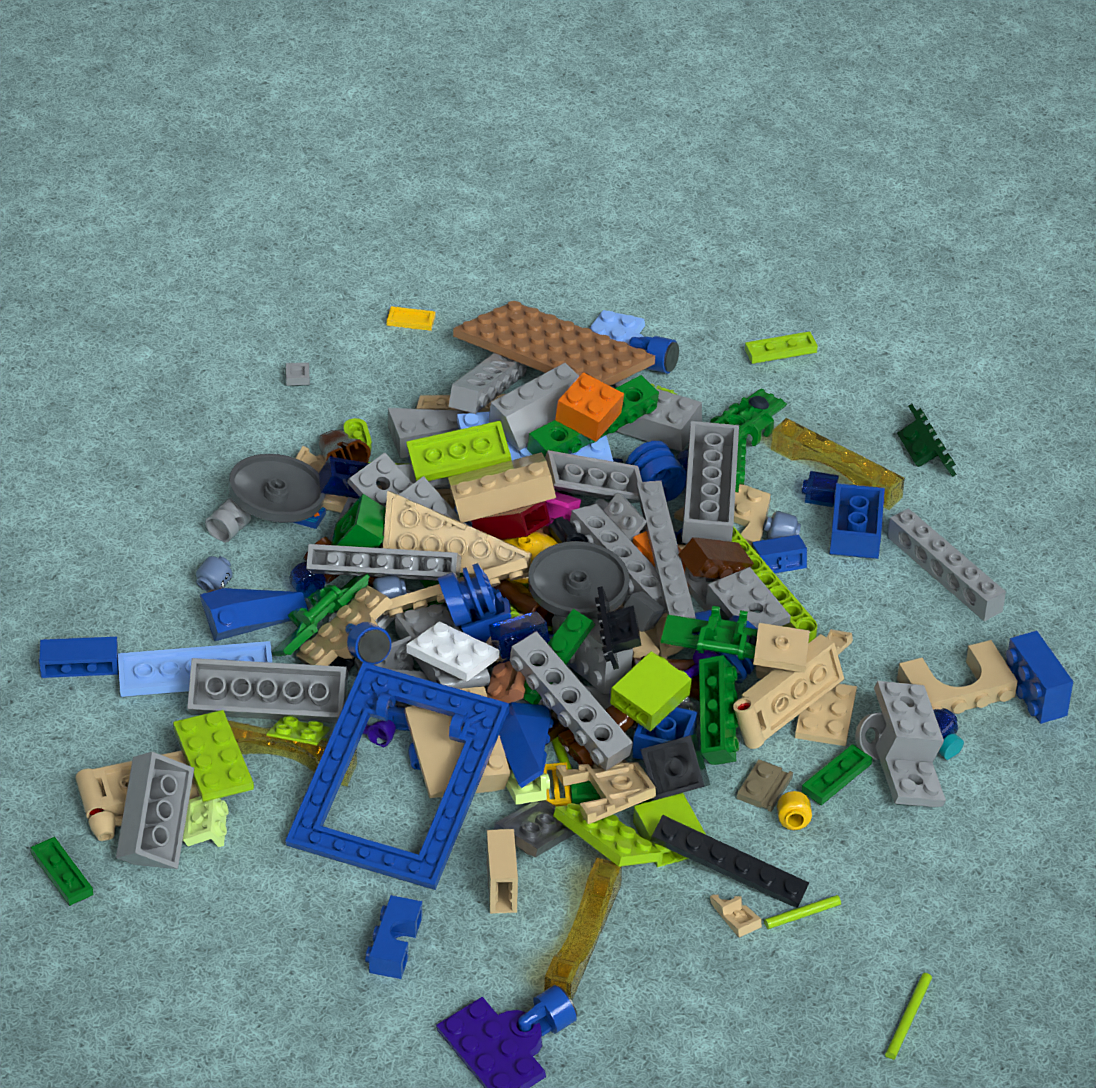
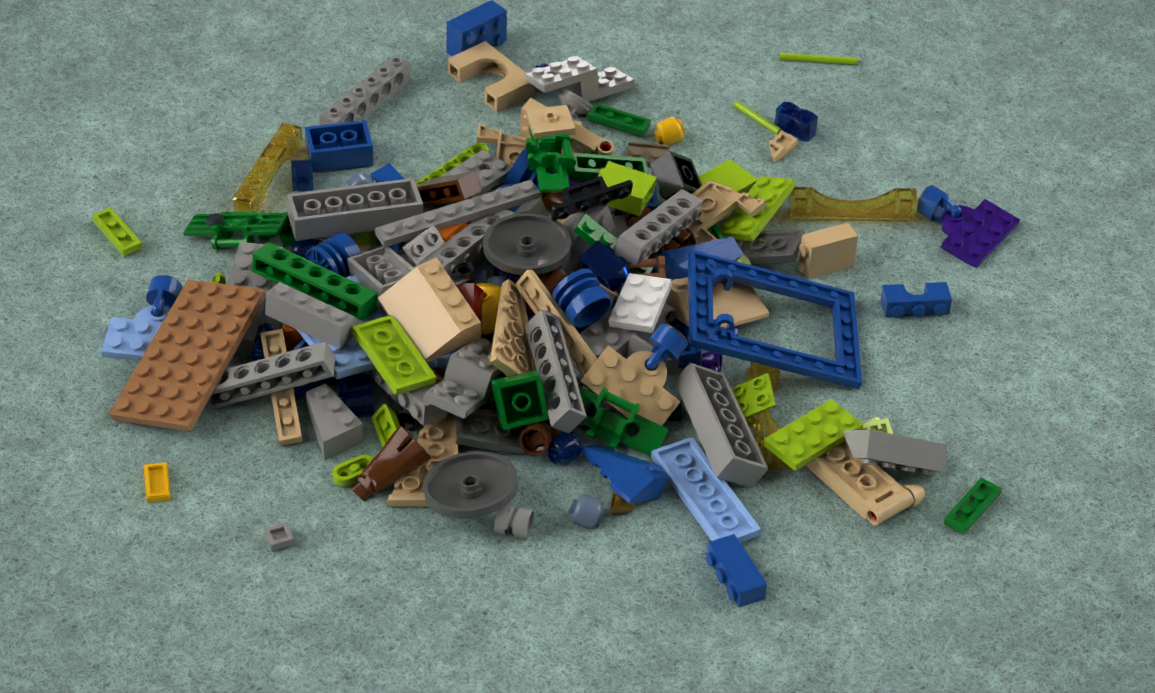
camera: 110 degrees left, 0 degrees up
clear blue brick [319,457,377,499] -> none
orange brick [555,372,624,442] -> none
black plate [650,815,809,908] -> none
dark green bracket [897,403,957,477] -> none
none -> clear blue brick [775,101,818,142]

